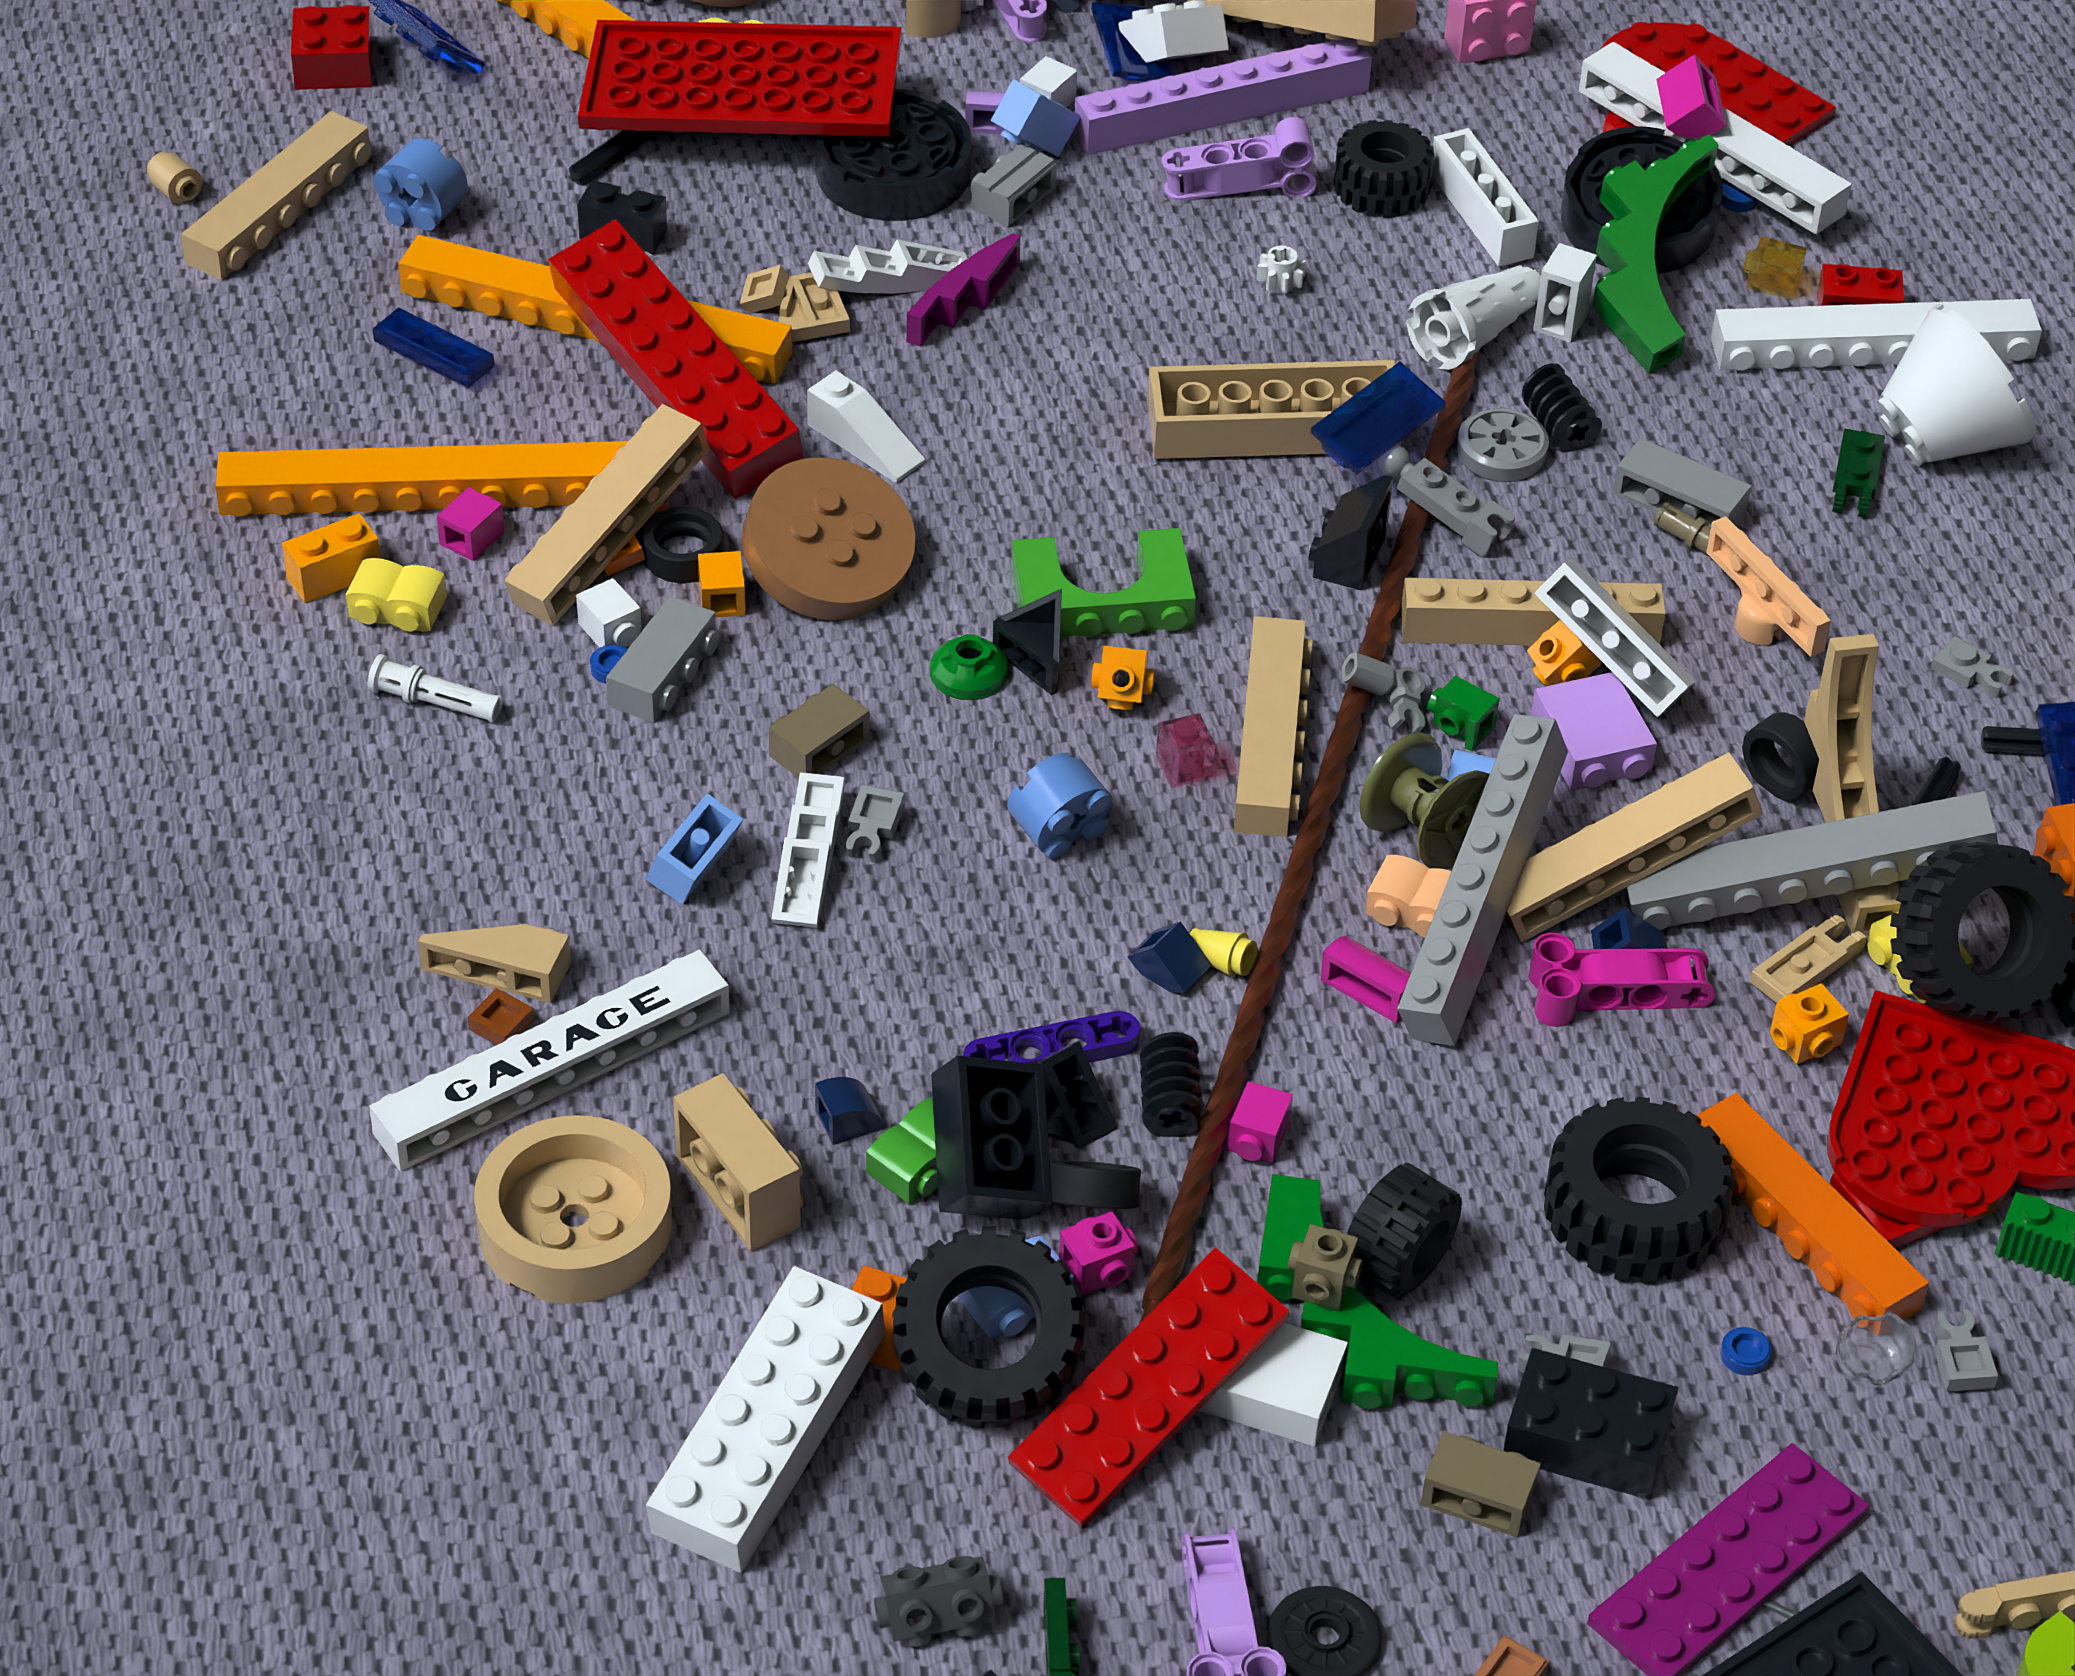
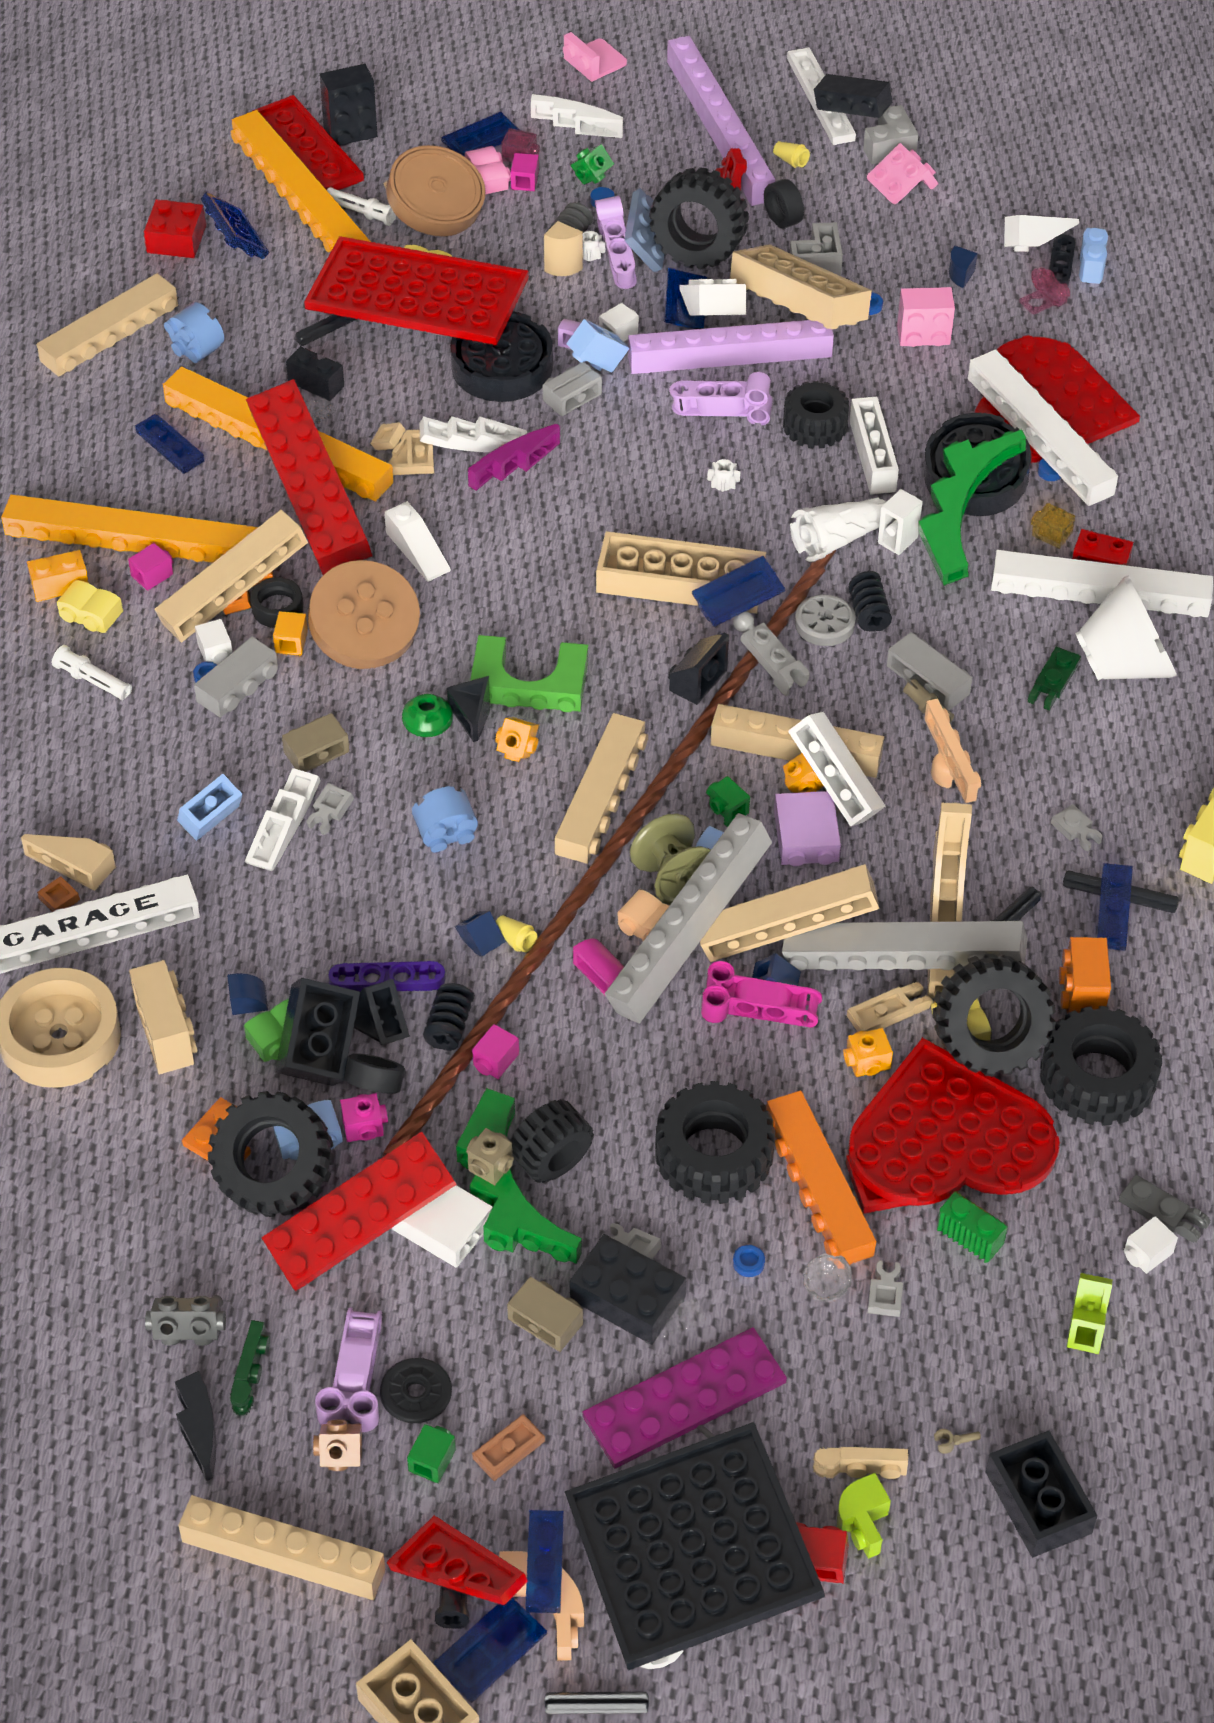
camera: 15 degrees right, 5 degrees up
tan brick [147,152,202,204] -> none
white brick [646,1266,885,1573] -> none
clear pink brick [1156,713,1215,788] -> none
light grey bar [1341,652,1425,734] -> none
dark pink brick [1656,54,1727,138] -> none
black tyre [1742,712,1819,801] -> none

